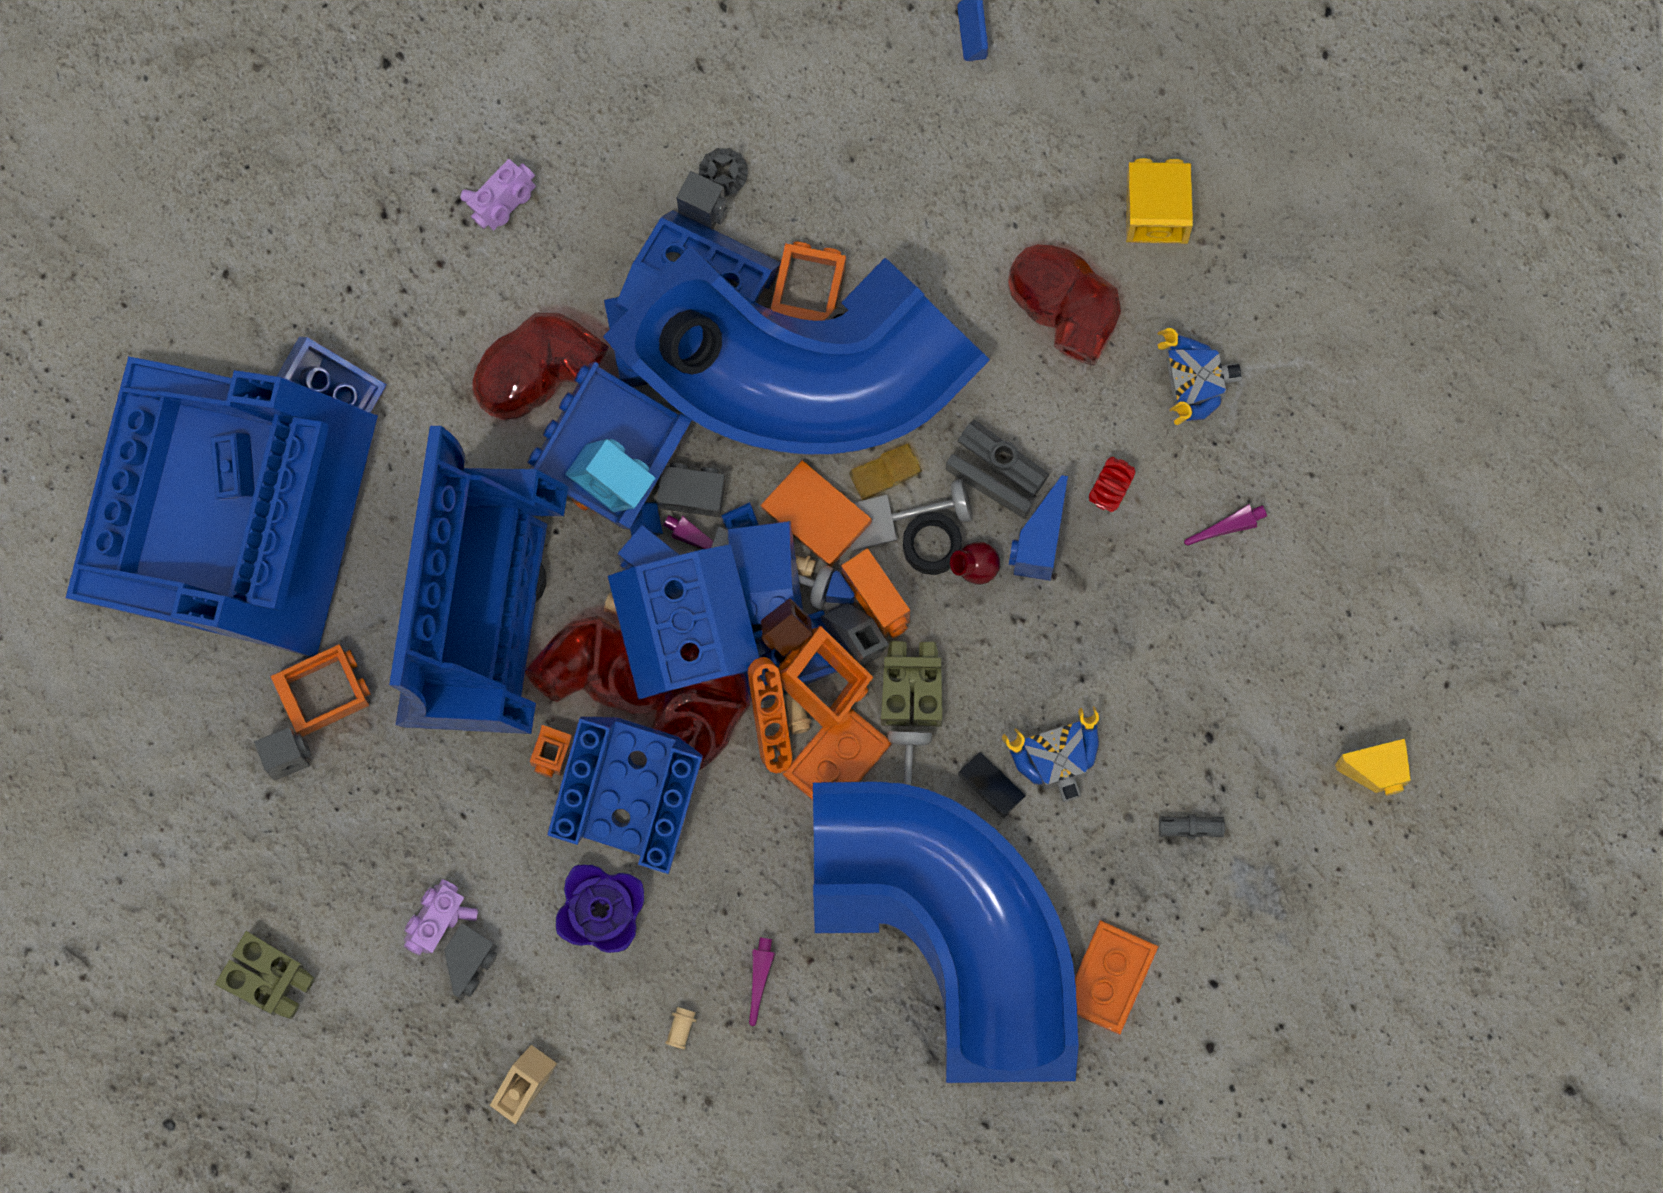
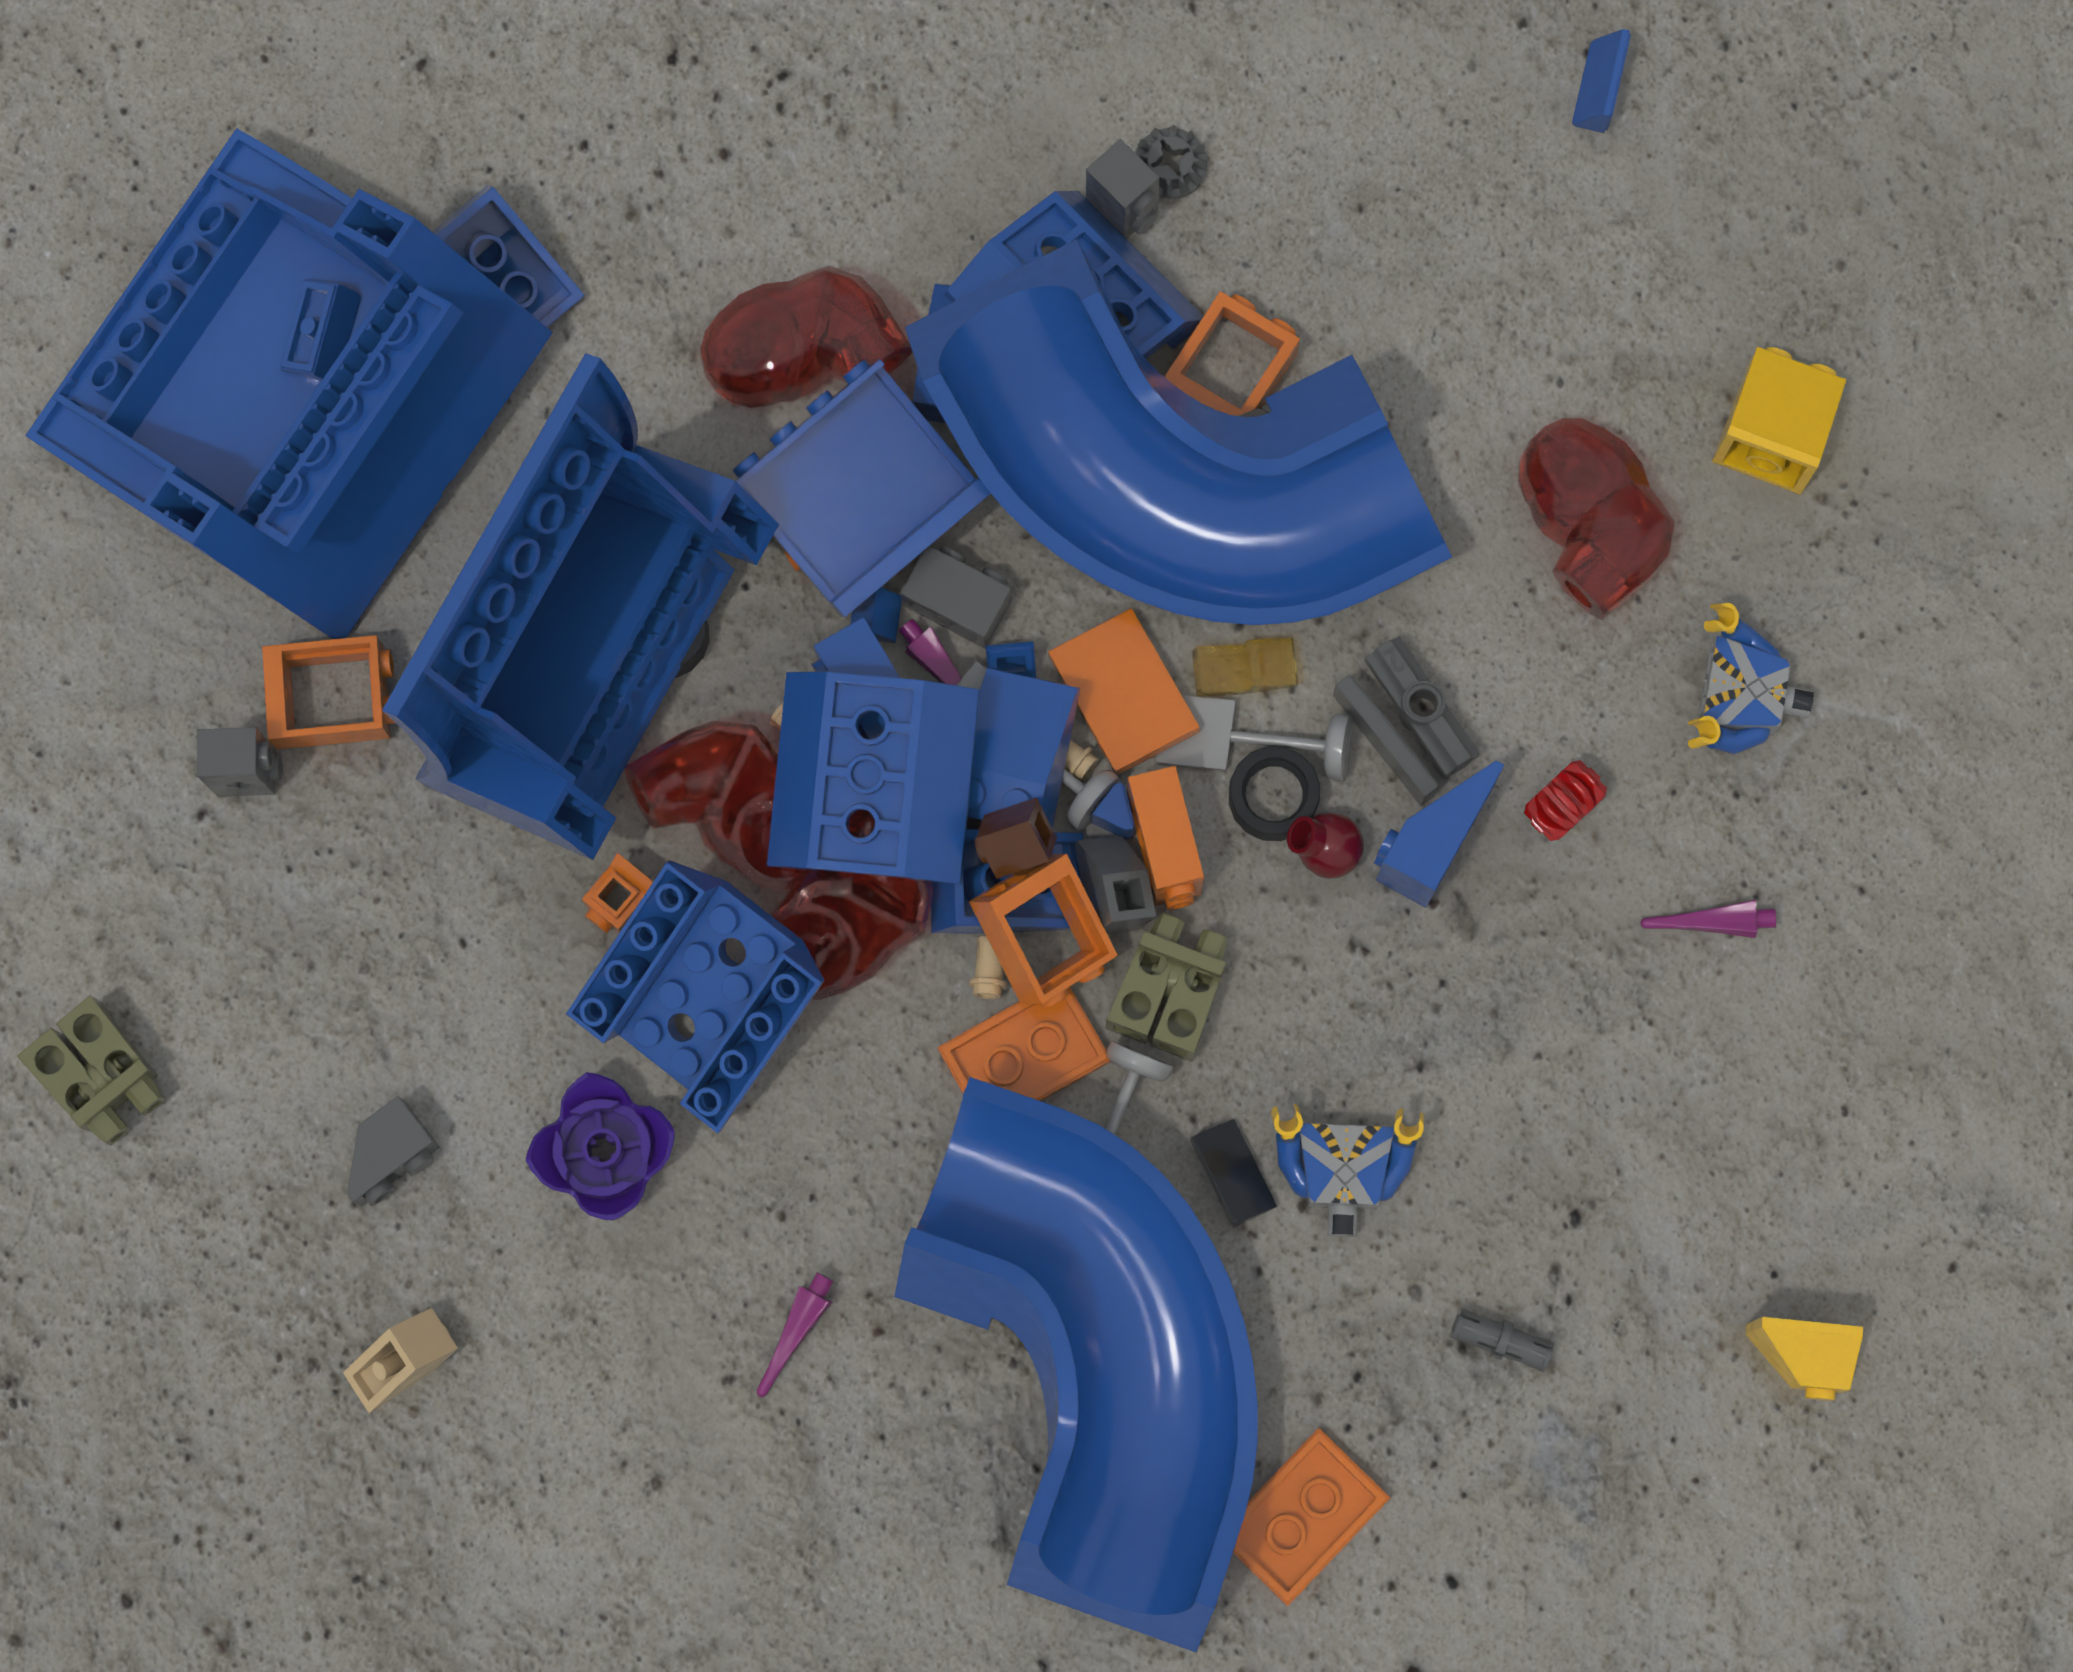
camera: 20 degrees right, 0 degrees up
lavender brick [404,879,478,955] -> none
lavender brick [461,159,536,231] -> none
medium azure brick [565,439,655,512] -> none
black tyre [659,310,722,375] -> none
tan pin [665,1007,697,1050] -> none
orange beam [748,657,792,773] -> none

